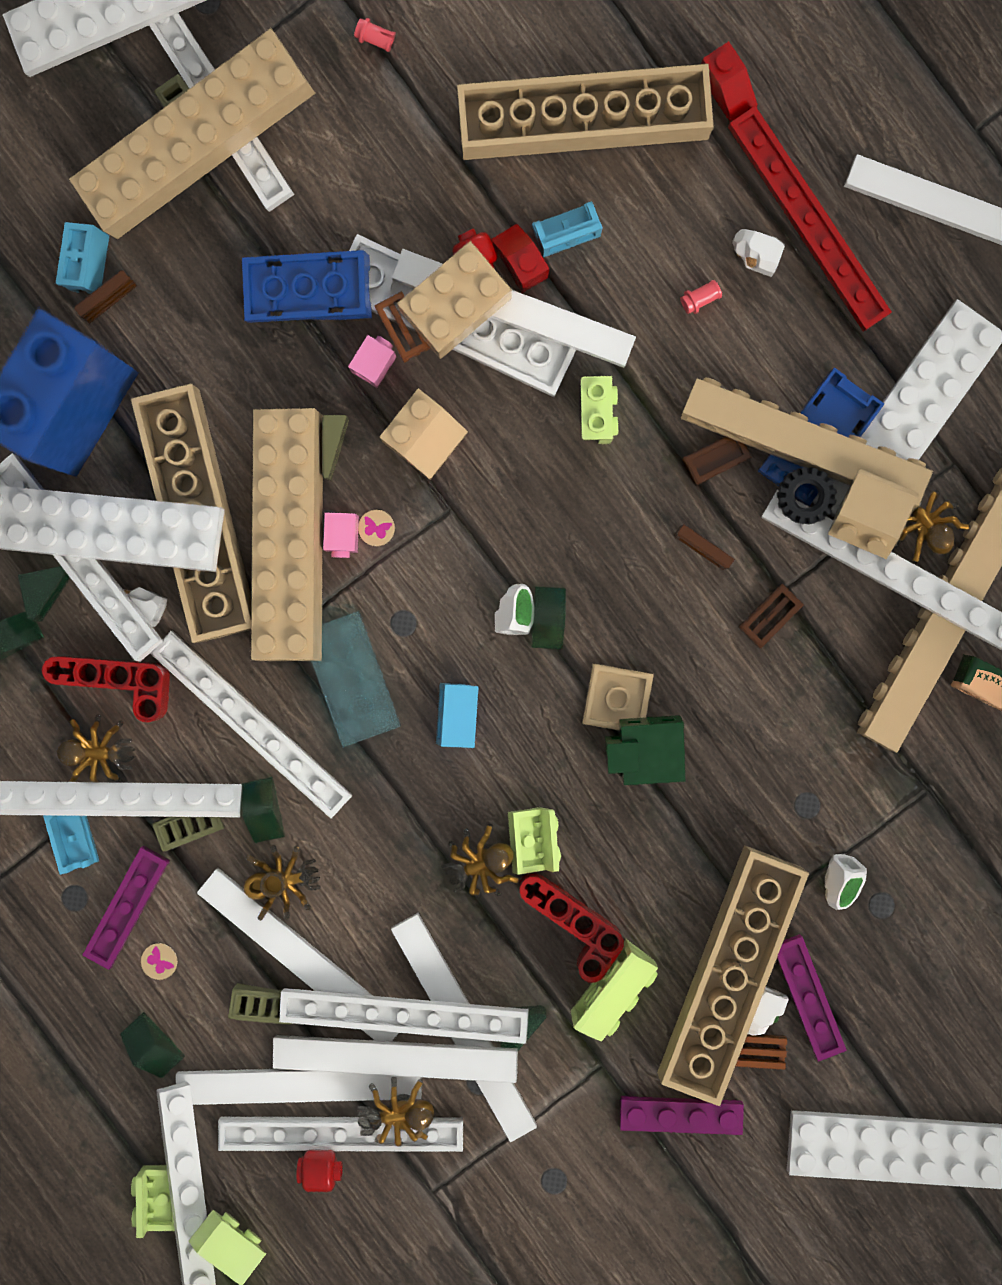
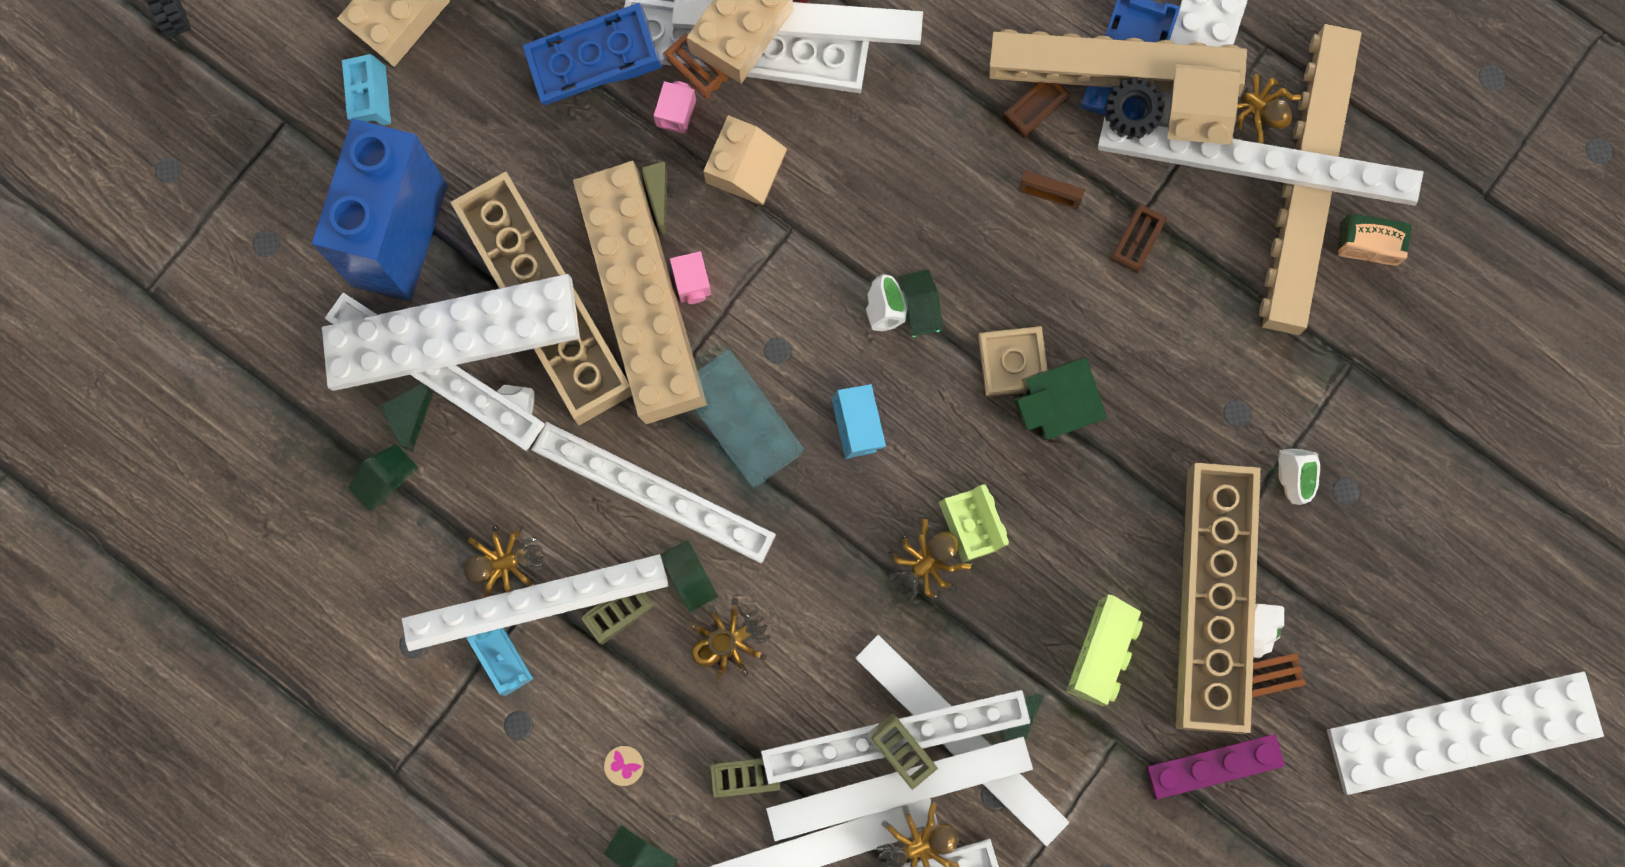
camera: 10 degrees left, 10 degrees down
red beam [42,656,170,723] -> none
reddish brown tile [74,270,137,324] -> none
magenta plate [82,846,170,970] -> none
white tile [197,868,398,1041] -> none
tan sticker [358,510,395,546] -> none
red beam [519,872,624,983] -> none
yellowish green bracket [581,376,618,444] -> none
magenta plate [777,934,847,1062] -> none
none -> olive slope [867,713,938,790]

